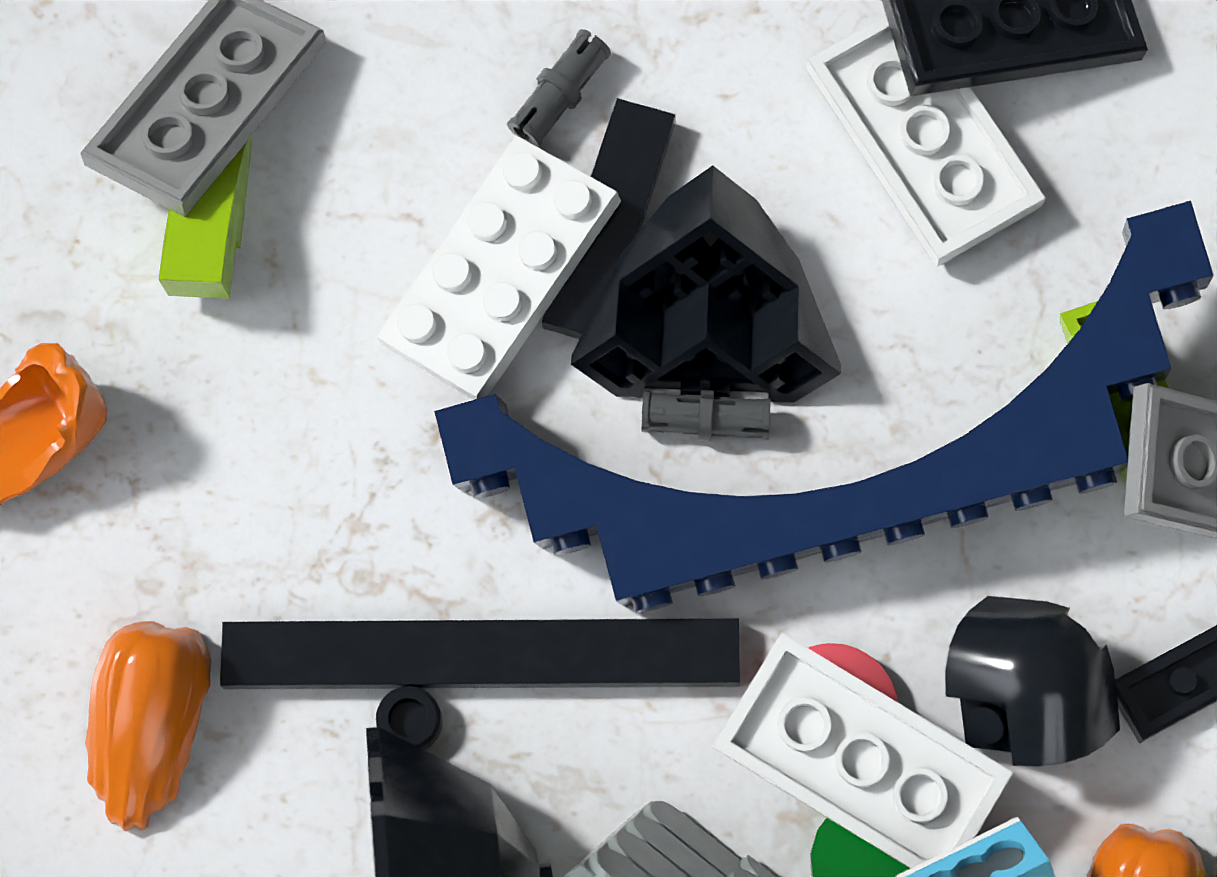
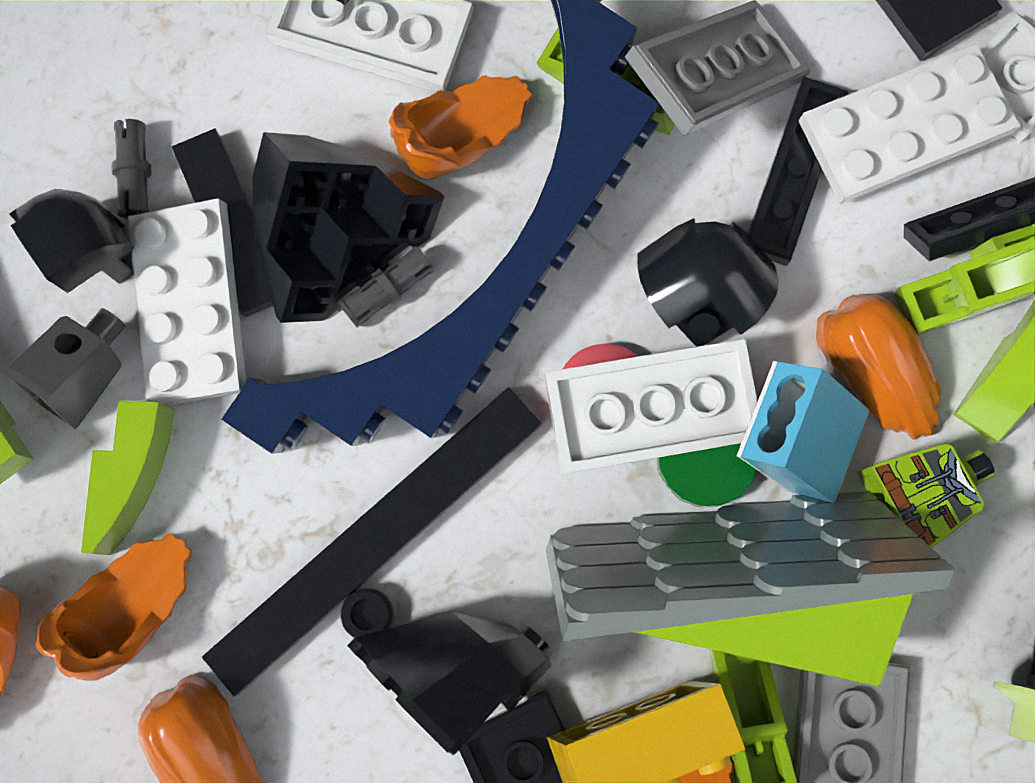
camera: 45 degrees left, 5 degrees up
none -> dark grey torso [4,308,126,429]
none -> black brick [9,189,134,293]
none -> orange hair [35,534,192,681]
none -> lime slope [81,400,175,555]
none -> orange hair [388,75,533,179]

